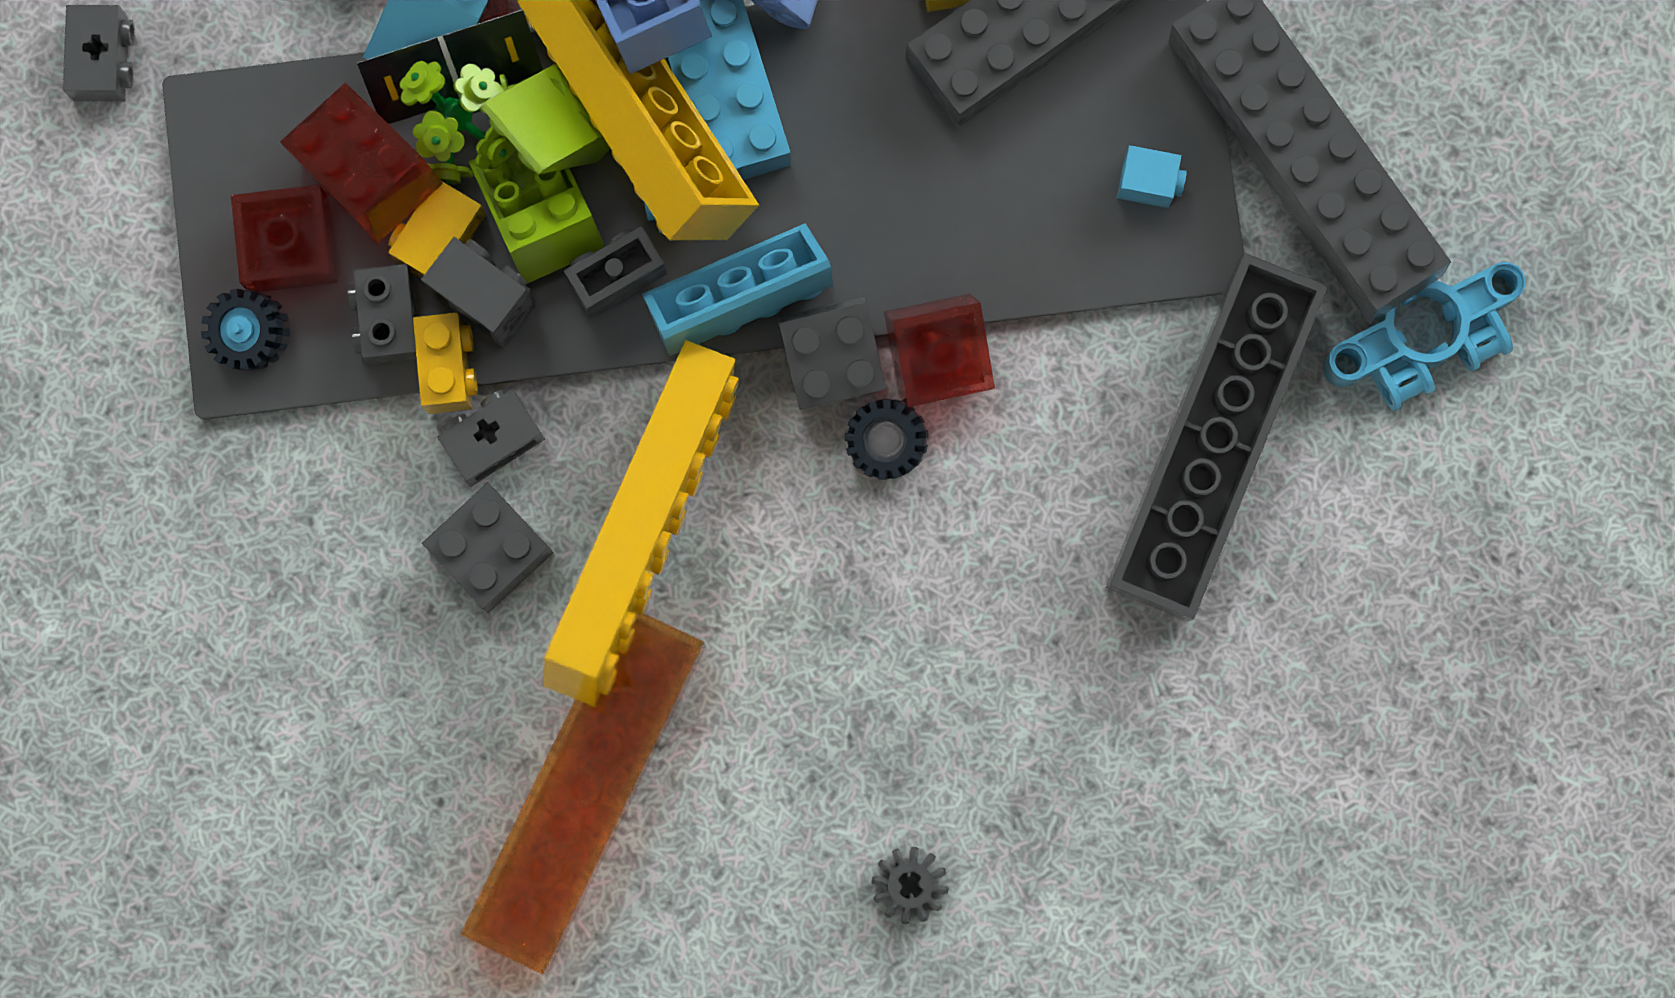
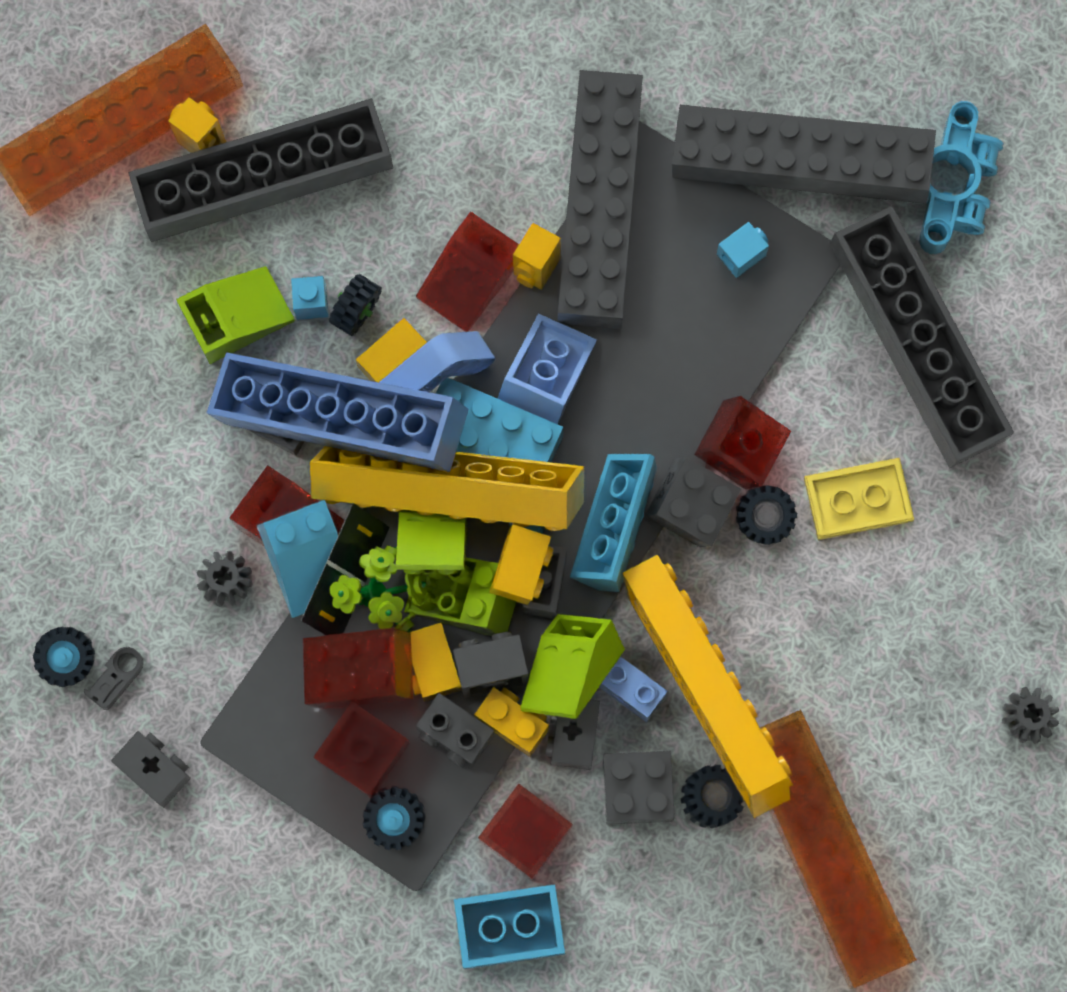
camera: 45 degrees left, 5 degrees down
none -> medium azure brick [454,884,565,969]
none -> clear red brick [478,784,573,881]
none -> yellow brick [489,524,554,605]
none -> light blue slope [497,313,597,424]
none -> lime slope [520,614,625,719]
none -> light blue brick [599,656,668,723]
none -> black wheel [680,764,744,828]
none -> light yellow tile [804,457,914,540]

